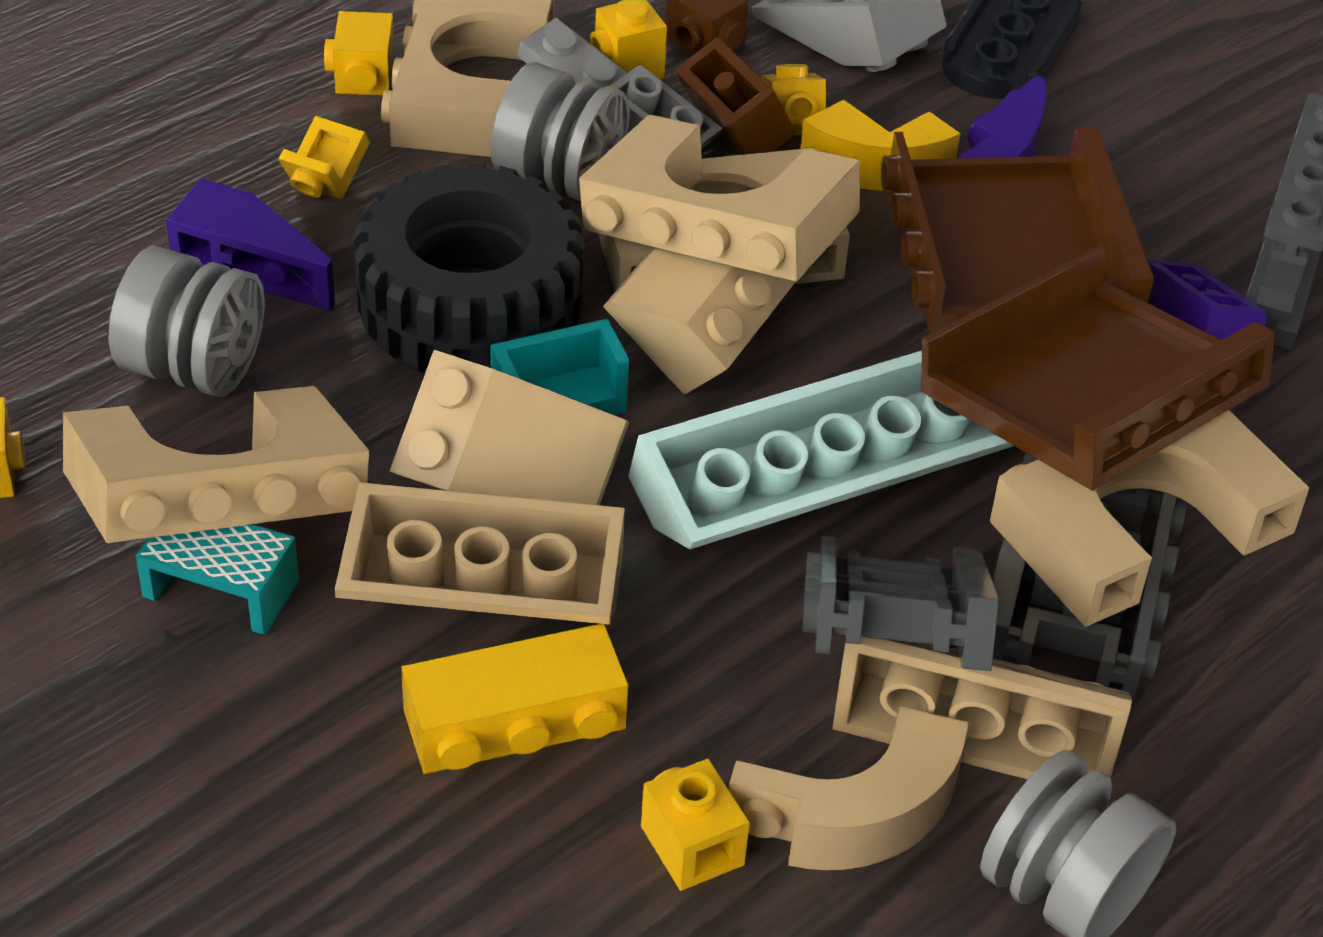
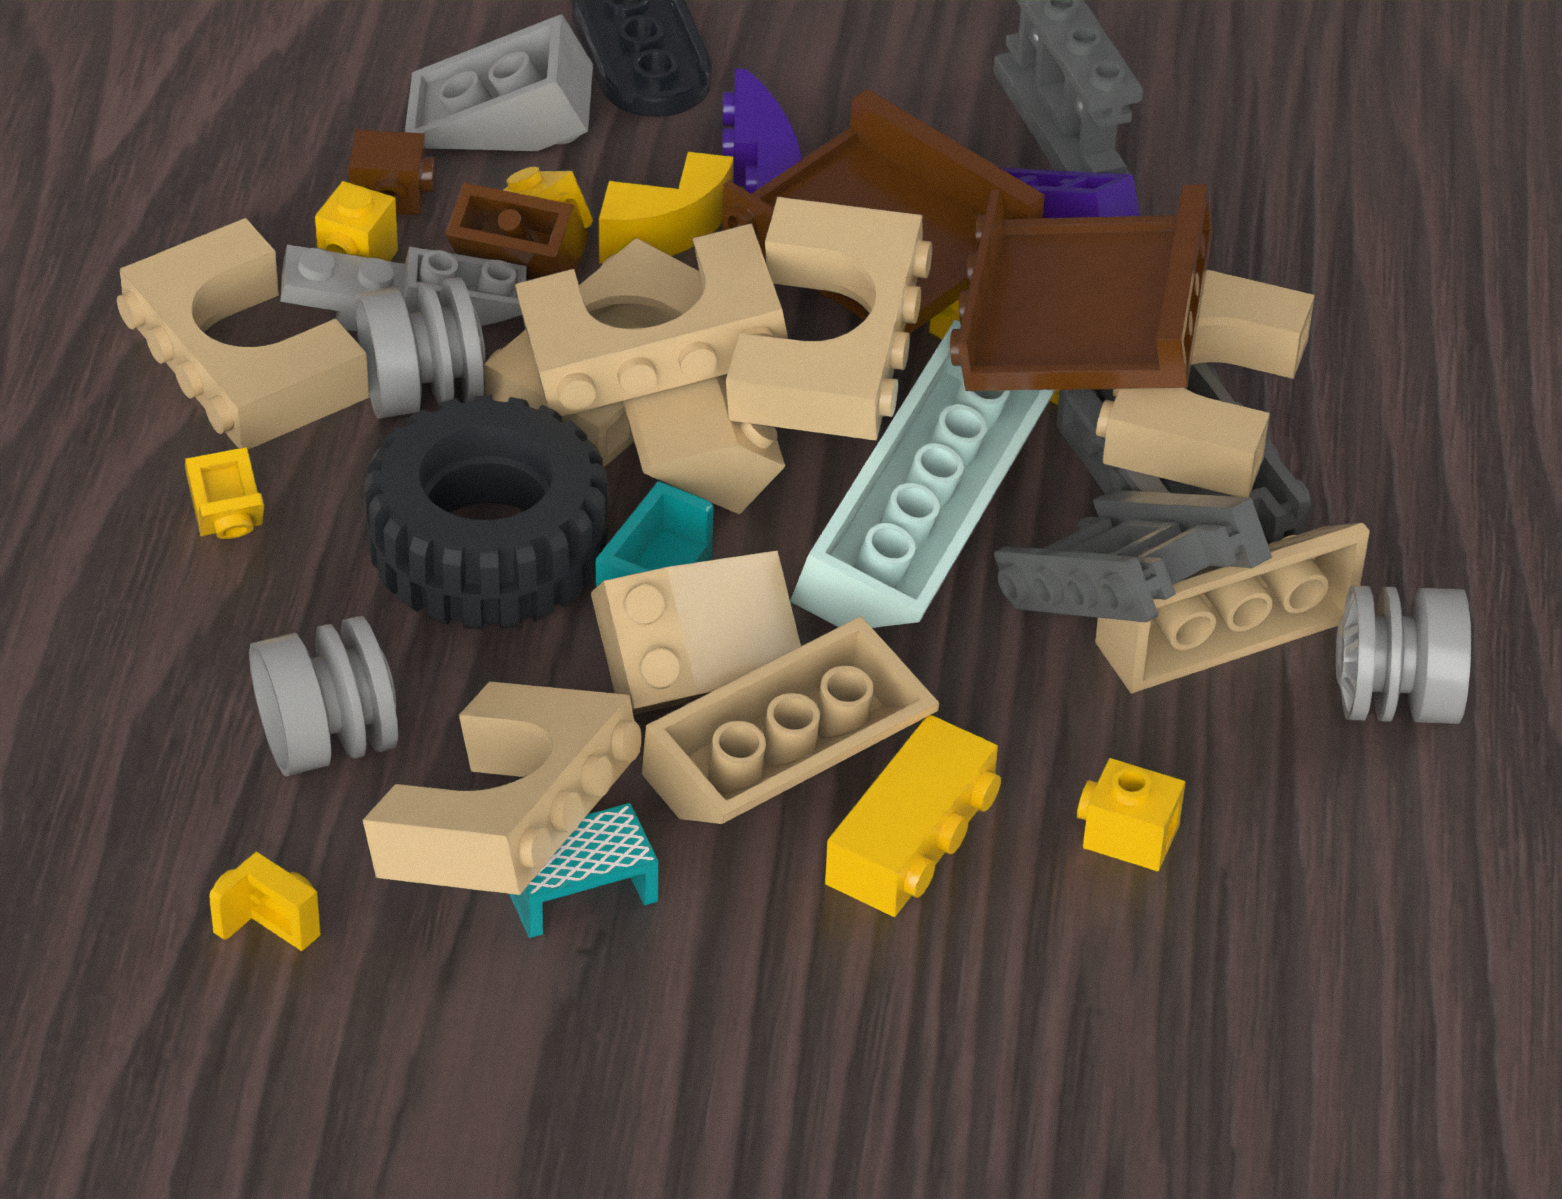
camera: 40 degrees left, 0 degrees up
dark purple slope [166,178,335,311] -> none
yellow brick [324,11,394,95] -> none
tan arch [729,706,969,870] -> none
none -> tan arch [726,197,932,441]

